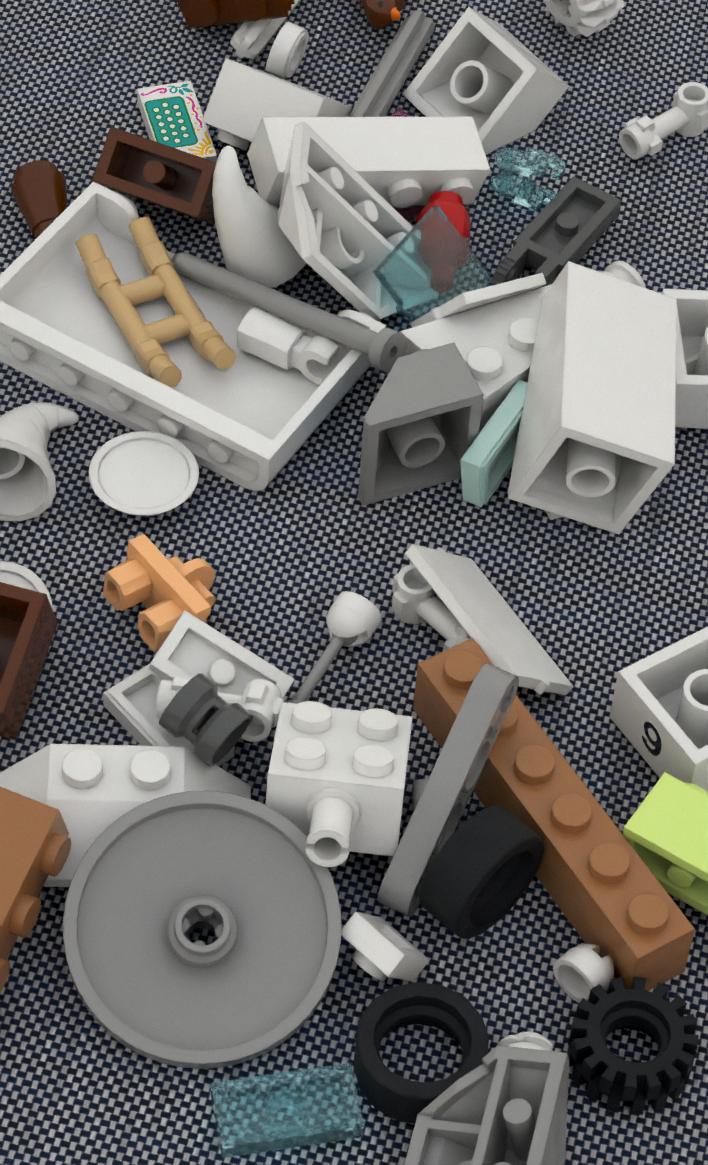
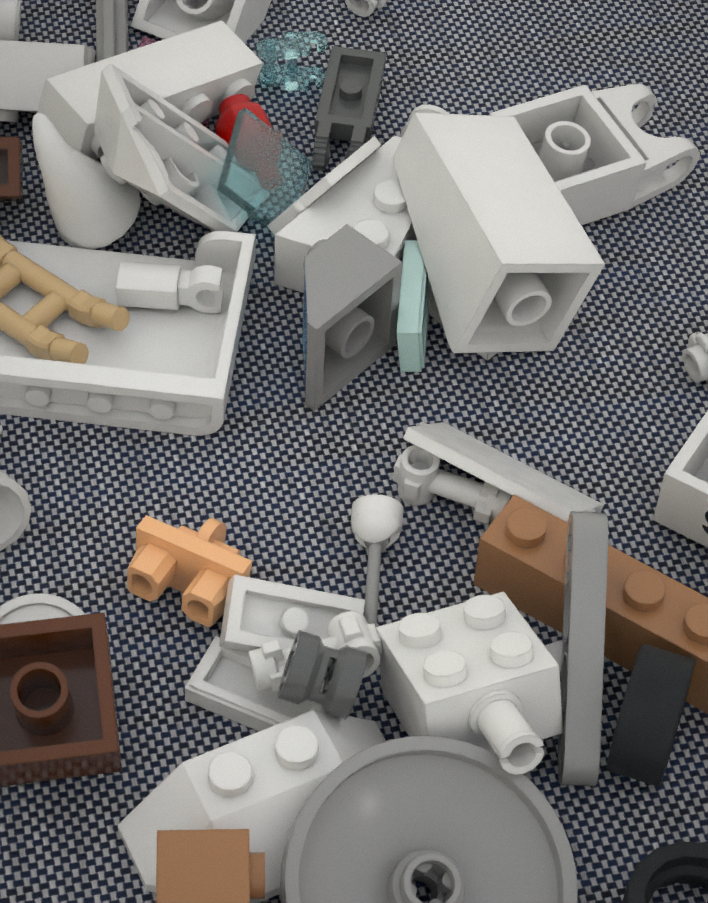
camera: 25 degrees left, 0 degrees up
white piece [89,431,199,516] -> none
light grey bar [172,252,407,373] -> none
white plate [341,912,429,981] -> none

